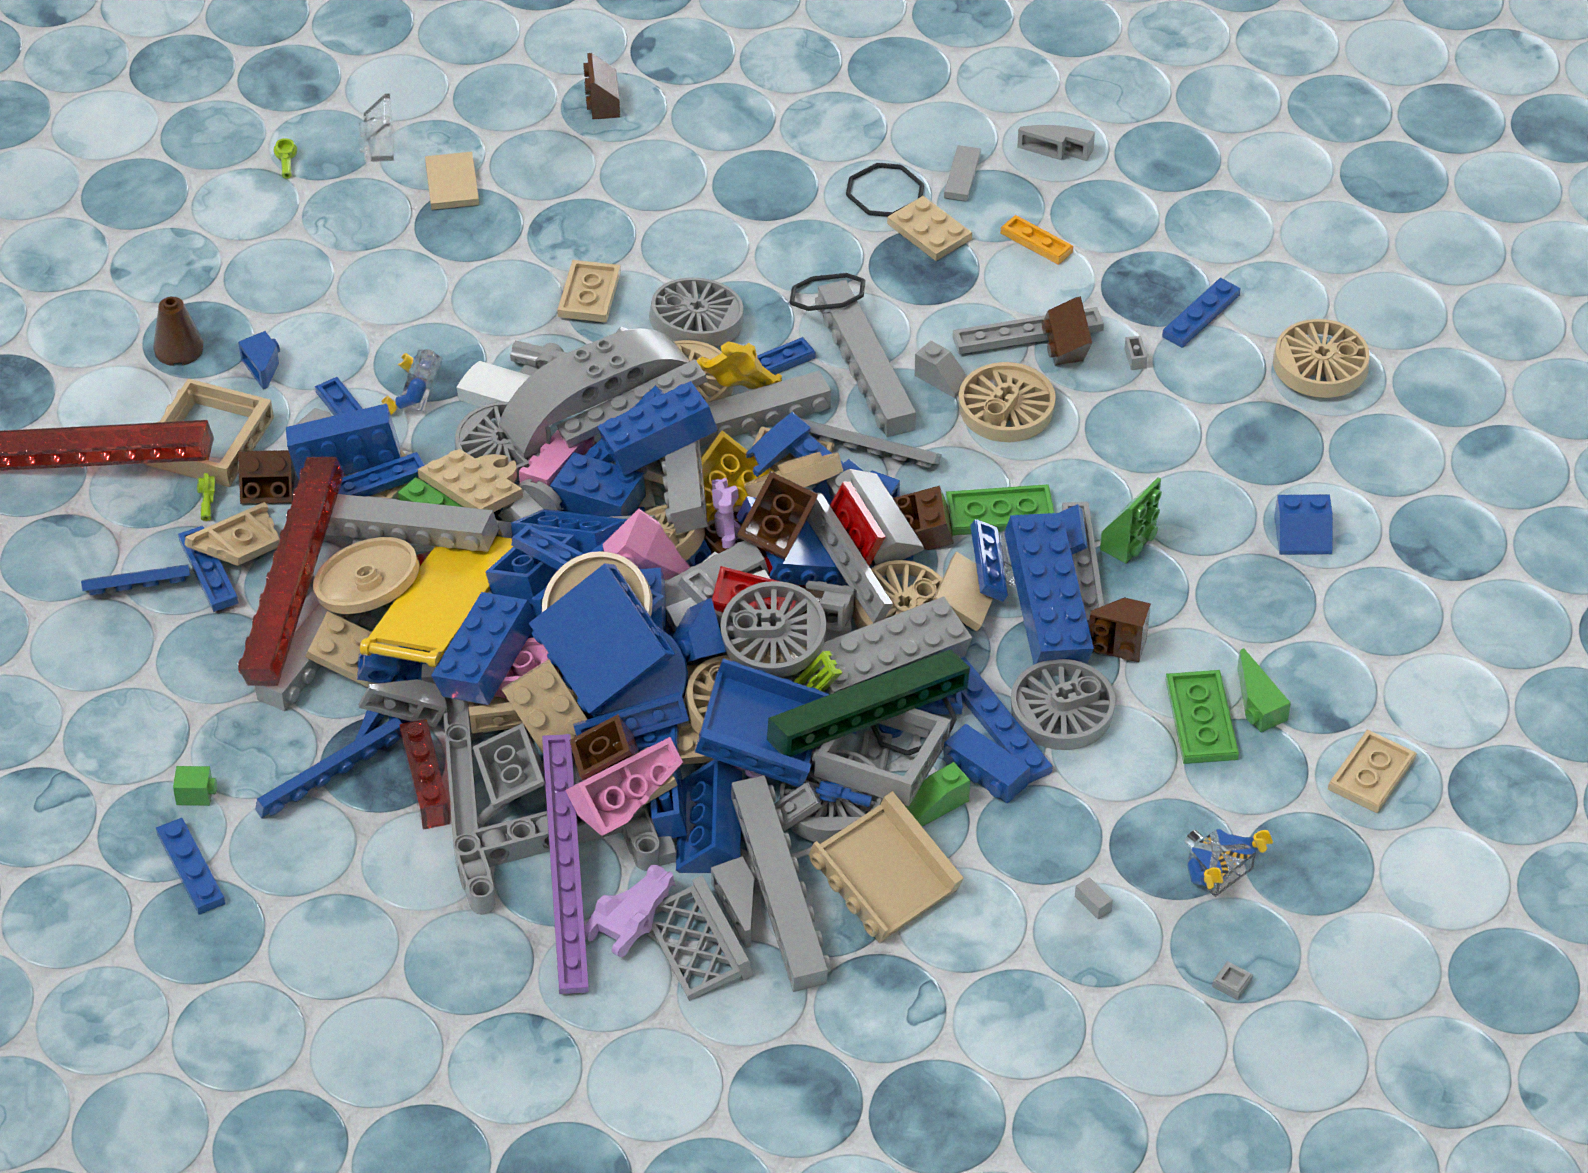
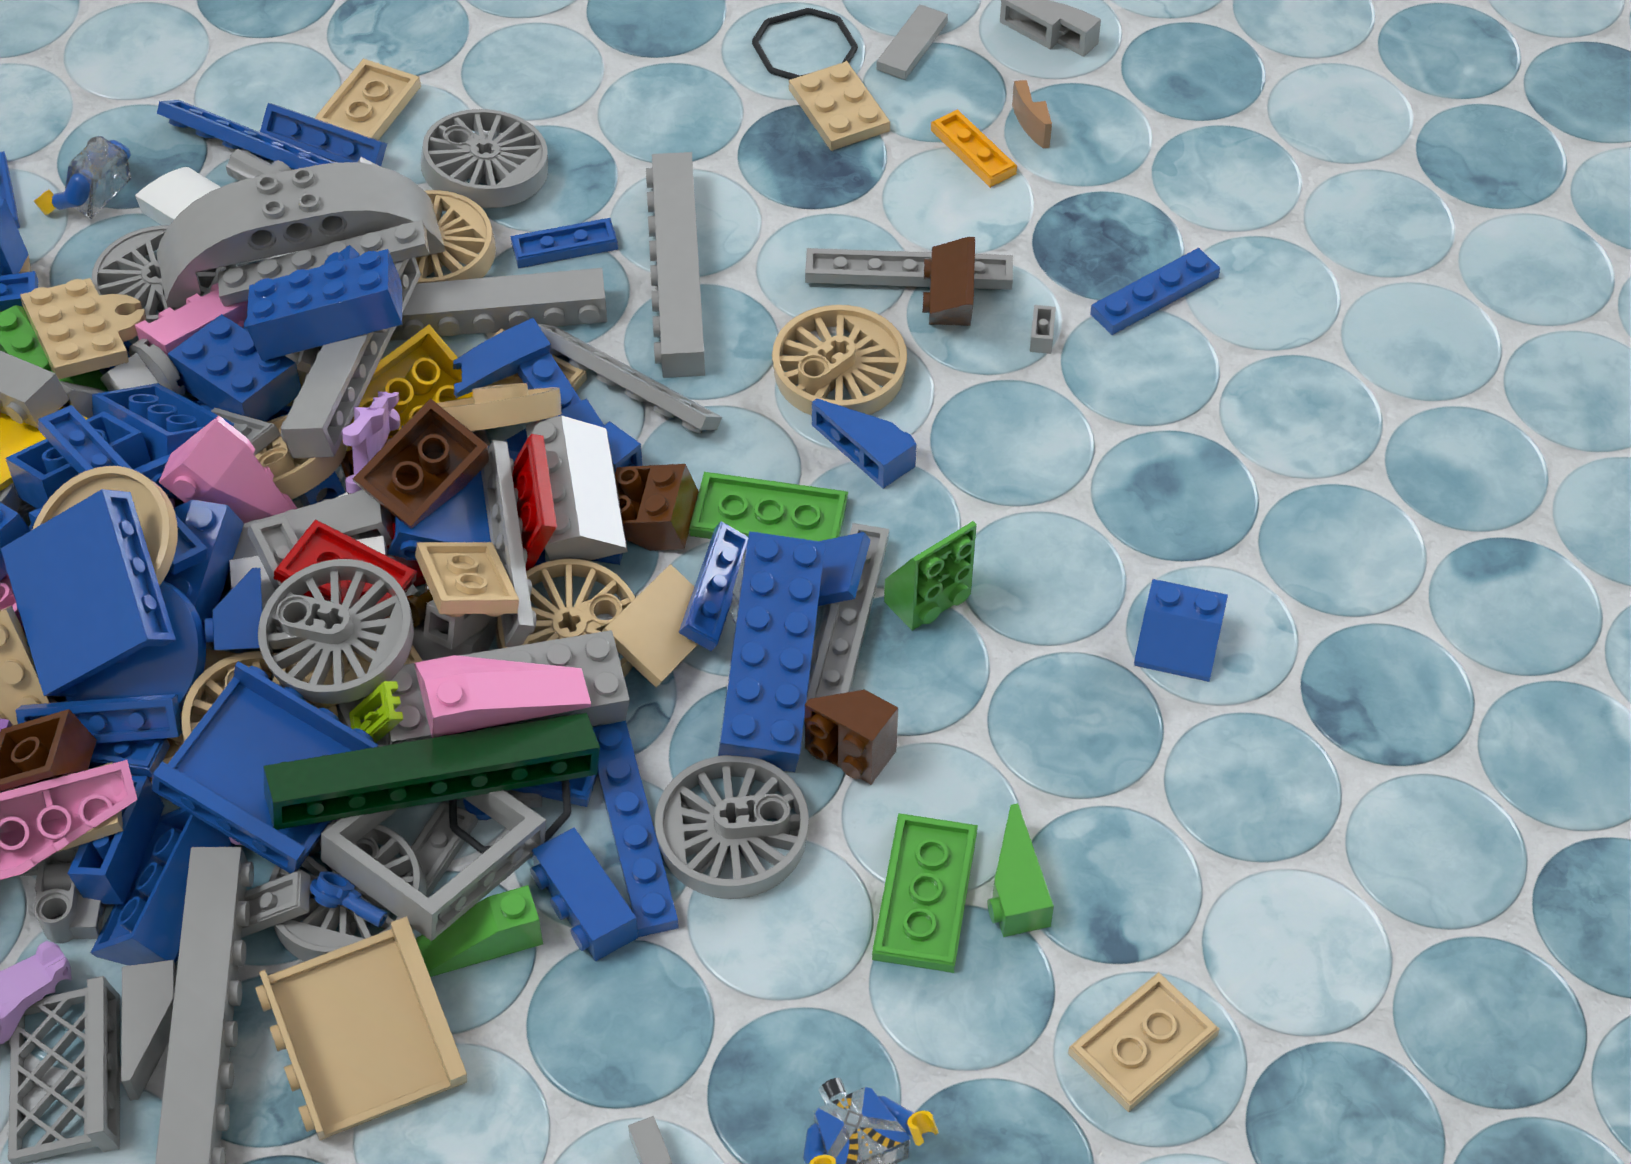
camera: 15 degrees right, 5 degrees up
yellow animal [696,341,782,390] -> none
black piece [789,273,866,311] -> none
light grey slope [914,340,967,398] -> none
tan piece [1273,319,1370,398] -> none
none -> blue plate [157,100,336,170]
none -> blue plate [260,103,388,166]
none -> tan plate [415,542,519,617]
none -> bright pink wedge [415,655,591,738]
none -> blue slope [812,398,917,489]
none -> medium nougat slope [1012,80,1052,149]

